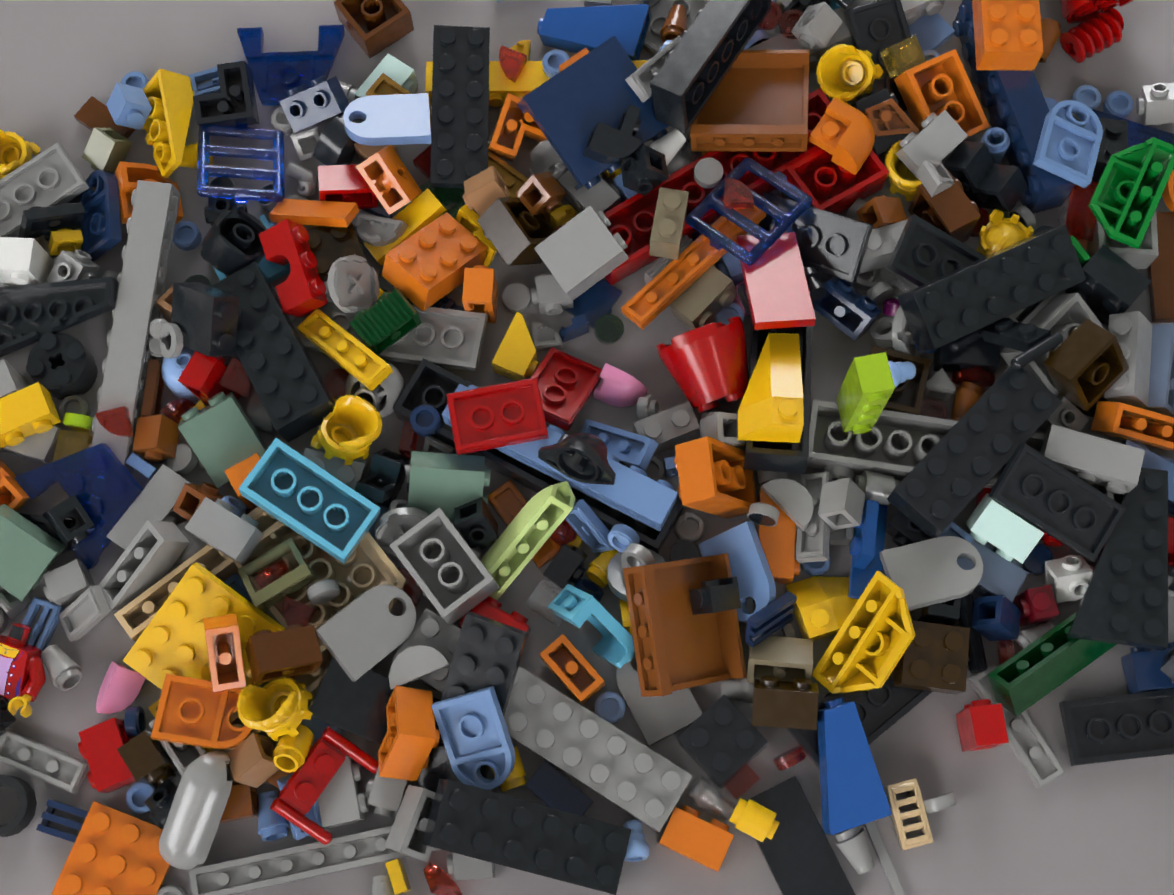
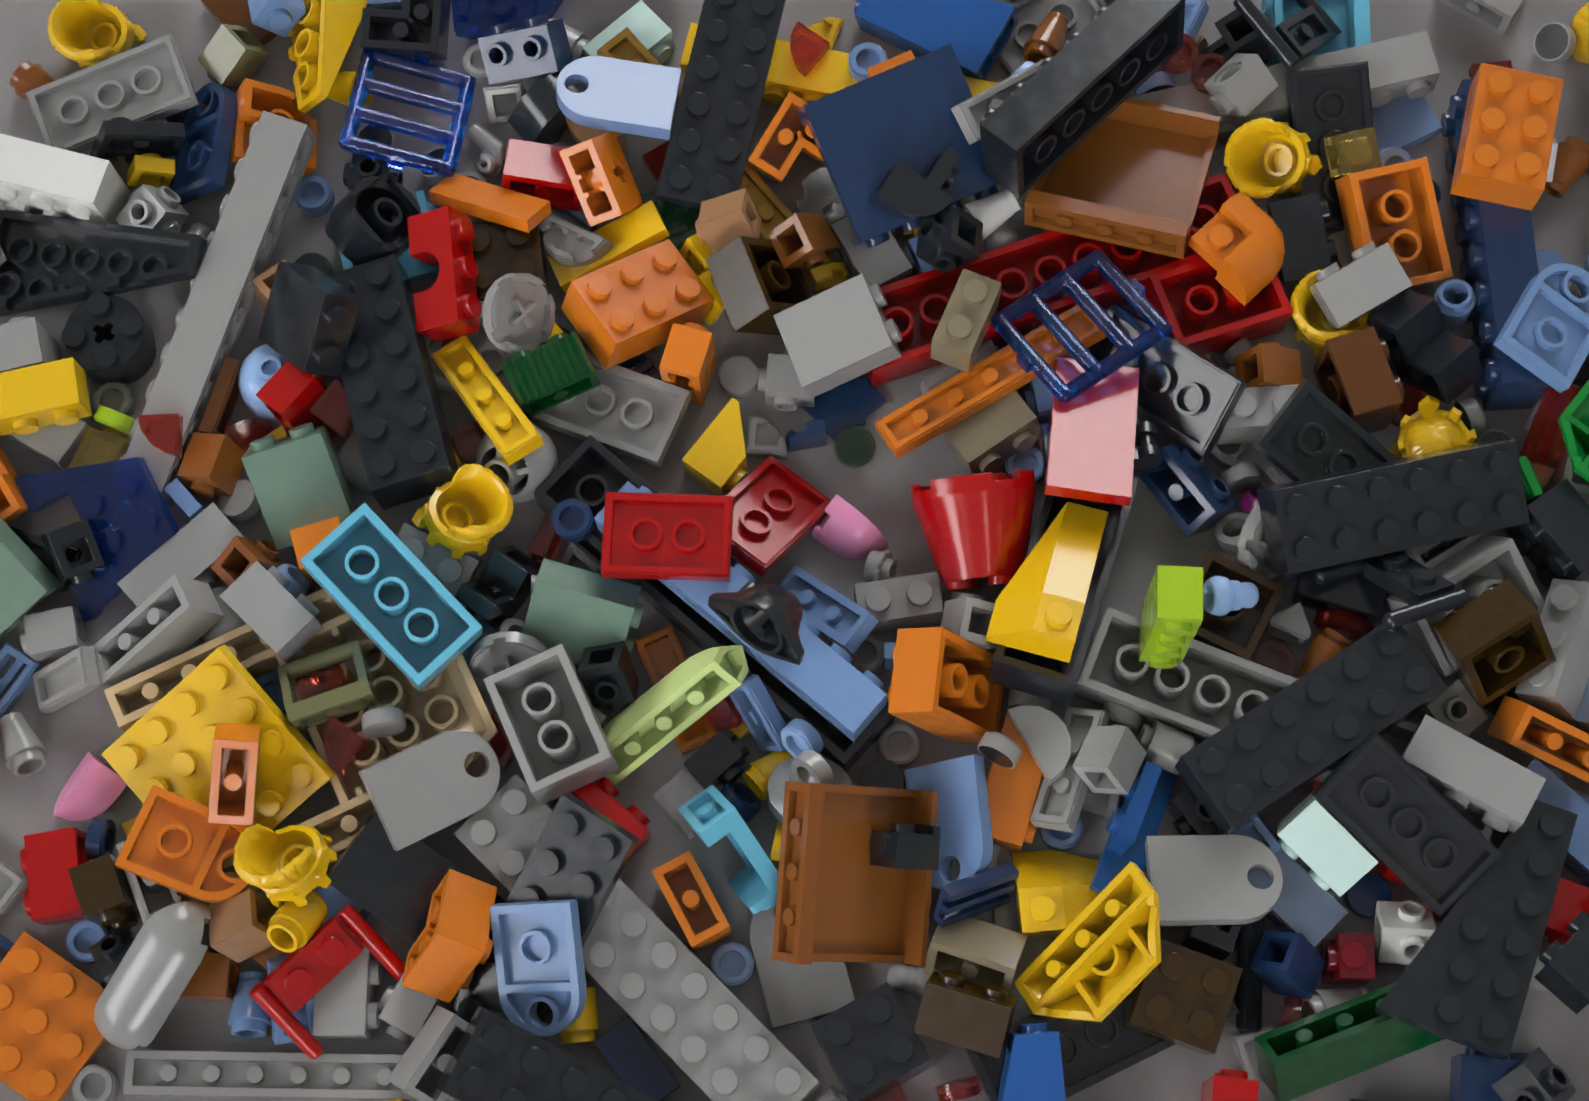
camera: 15 degrees right, 0 degrees up
light grey piece [148,318,183,358] -> none
reddish brown brick [245,624,323,684] -> none
light grey tile [389,645,451,690] -> none
light grey tile [694,158,723,188] -> none
clear red tile [724,178,754,209] -> none
dark orange piece [864,98,919,137] -> none
light grey slope [916,160,955,197] -> none

